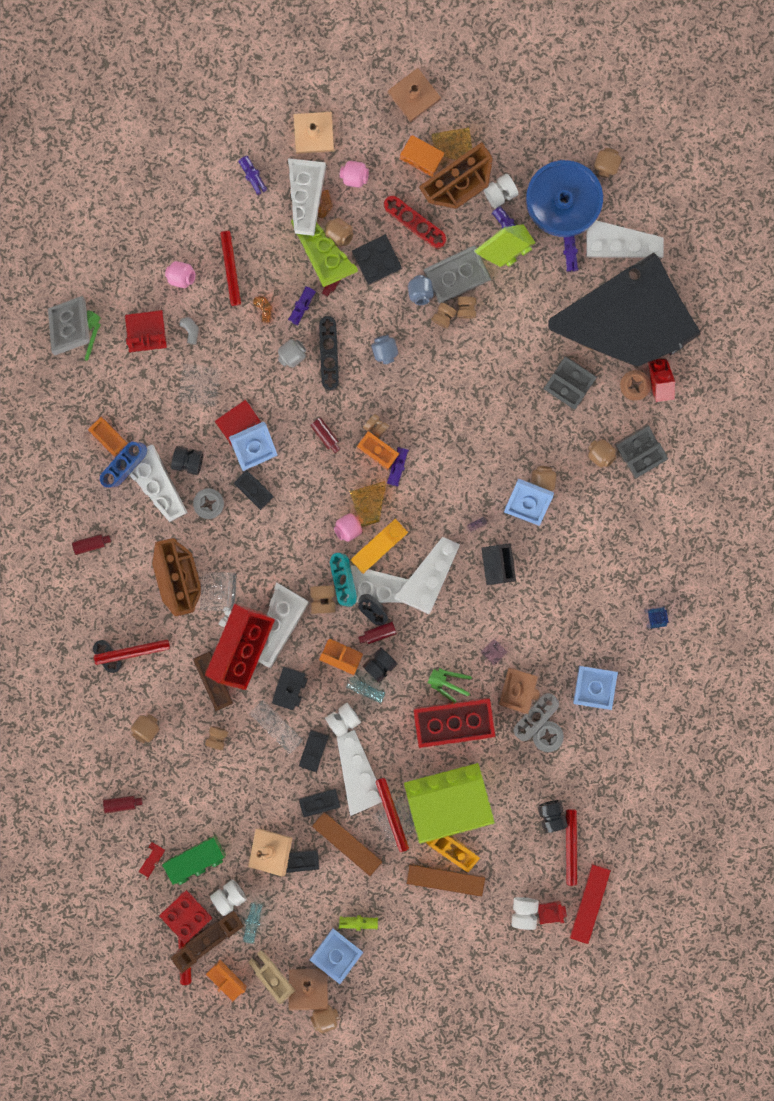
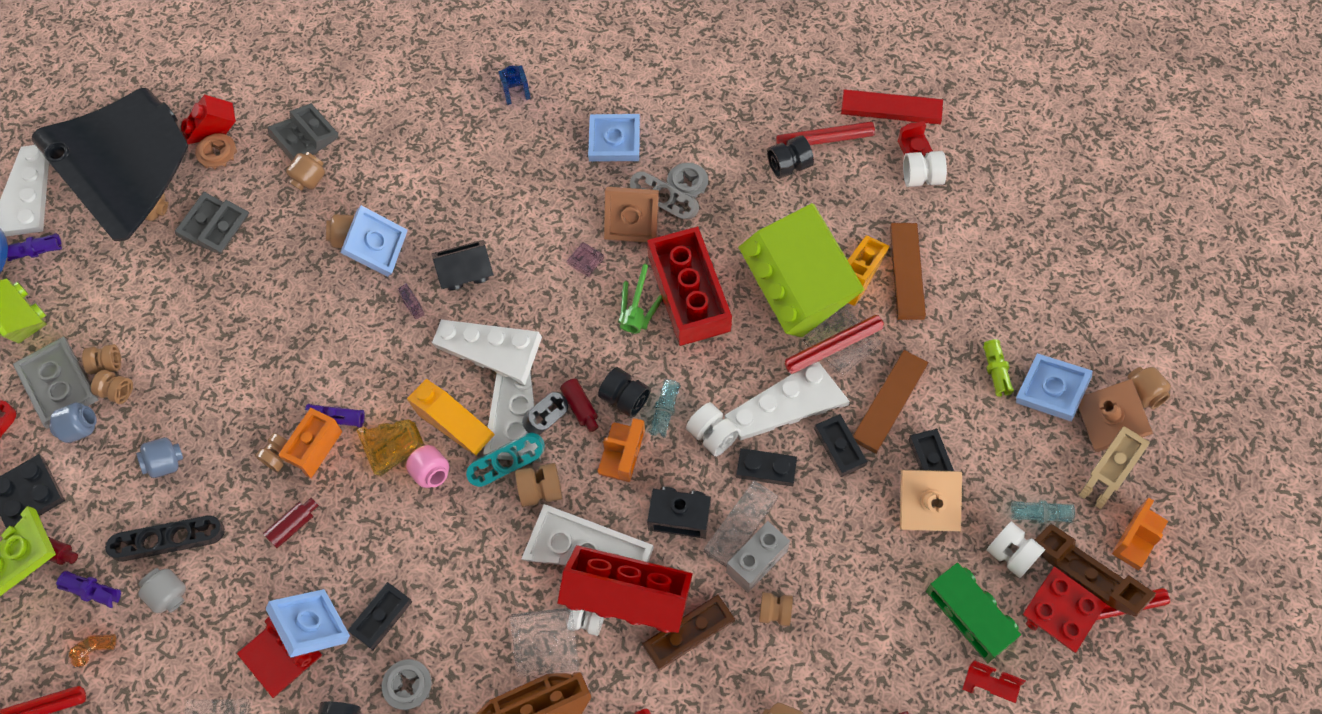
camera: 90 degrees left, 25 degrees down
none -> light grey brick [726,521,790,593]

